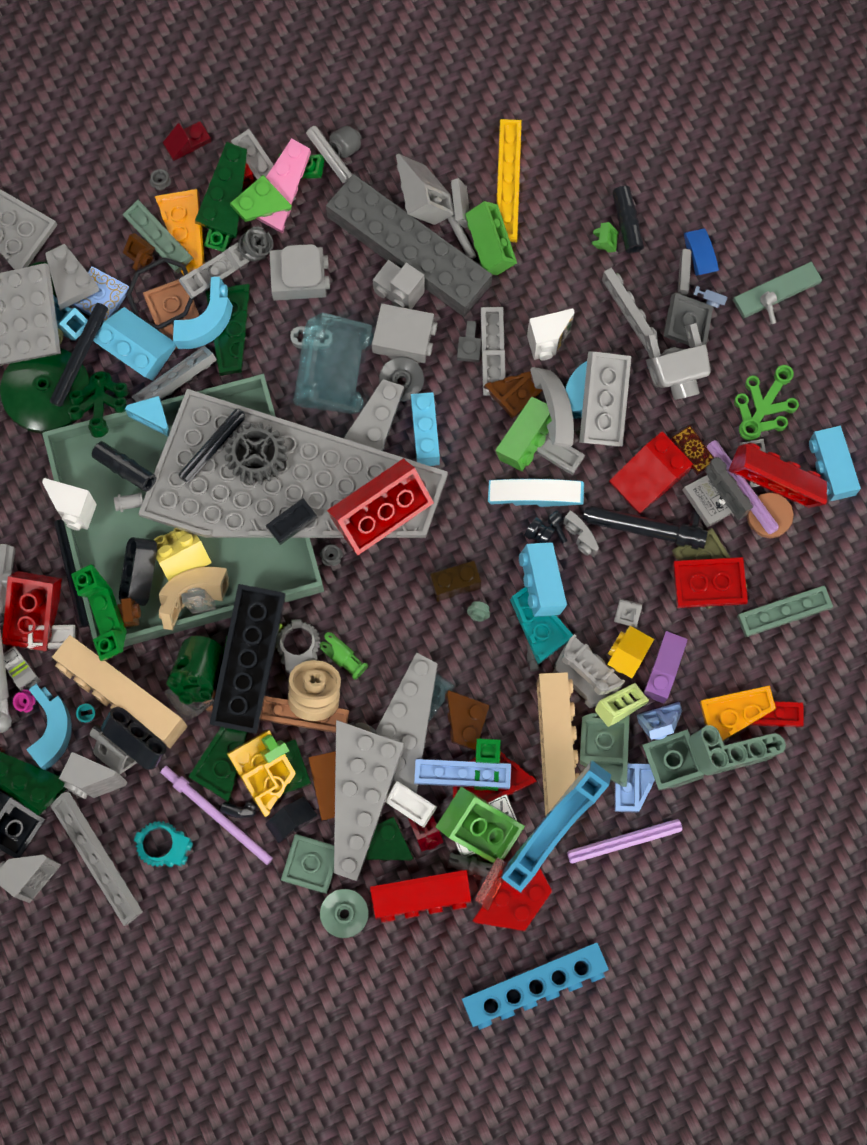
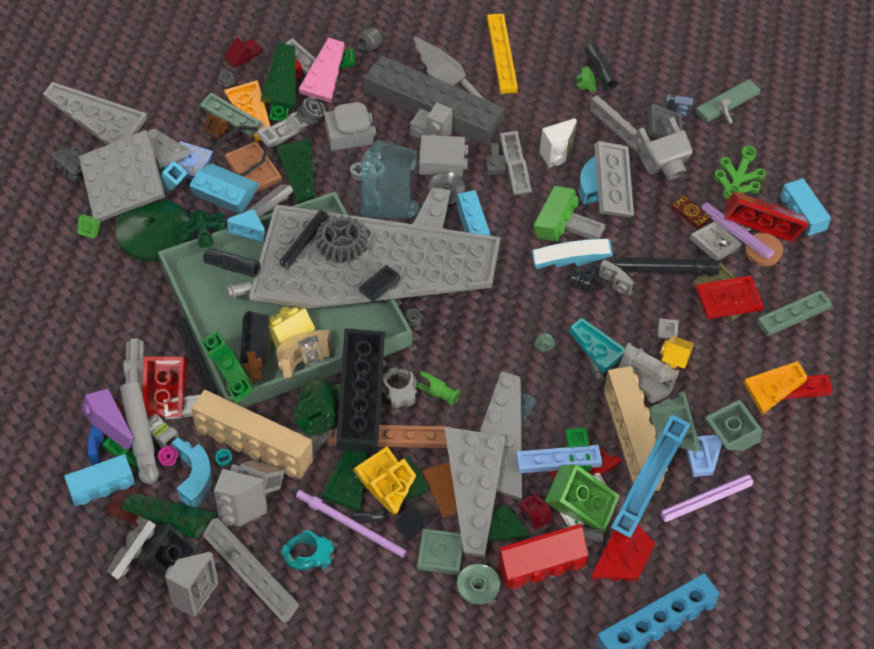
camera: 10 degrees left, 20 degrees down
white slope [42,478,97,531] -> none
black axle [50,303,108,407] -> none
black beam [101,707,167,770] -> none
medium azure arch [173,277,233,349] -> none
bright green wing [230,175,292,222] -> none
bright green tile [260,734,289,763] -> none
tan wheel [288,660,341,721] -> none
light grey axle [306,126,352,183] -> none
red slope [327,458,434,555] -> none
white tile [385,781,437,827] -> none
dark brown brick [430,561,481,602] -> none
reddish brown wing [445,690,490,750] -> none
light grey tile [451,178,470,228] -> none
bright green brick [465,201,517,275] -> none
clear red tile [475,858,507,911] -> none
reddish brown wing [484,371,543,418] -> none
medium azure brick [519,543,567,617] -> none
light grey slope [530,367,574,448] -> none
yellowish green slope [595,683,649,727] -> none
red slope [609,431,693,515] -> none
light blue wing [637,702,682,740] -> none
medium lavender slope [643,631,688,704] -> none
light grey tile [678,249,691,296] -> none
blue slope [684,228,719,276] -> none
sand green beam [689,725,786,775] -> none
dark grey hinge [705,457,753,520] -> none

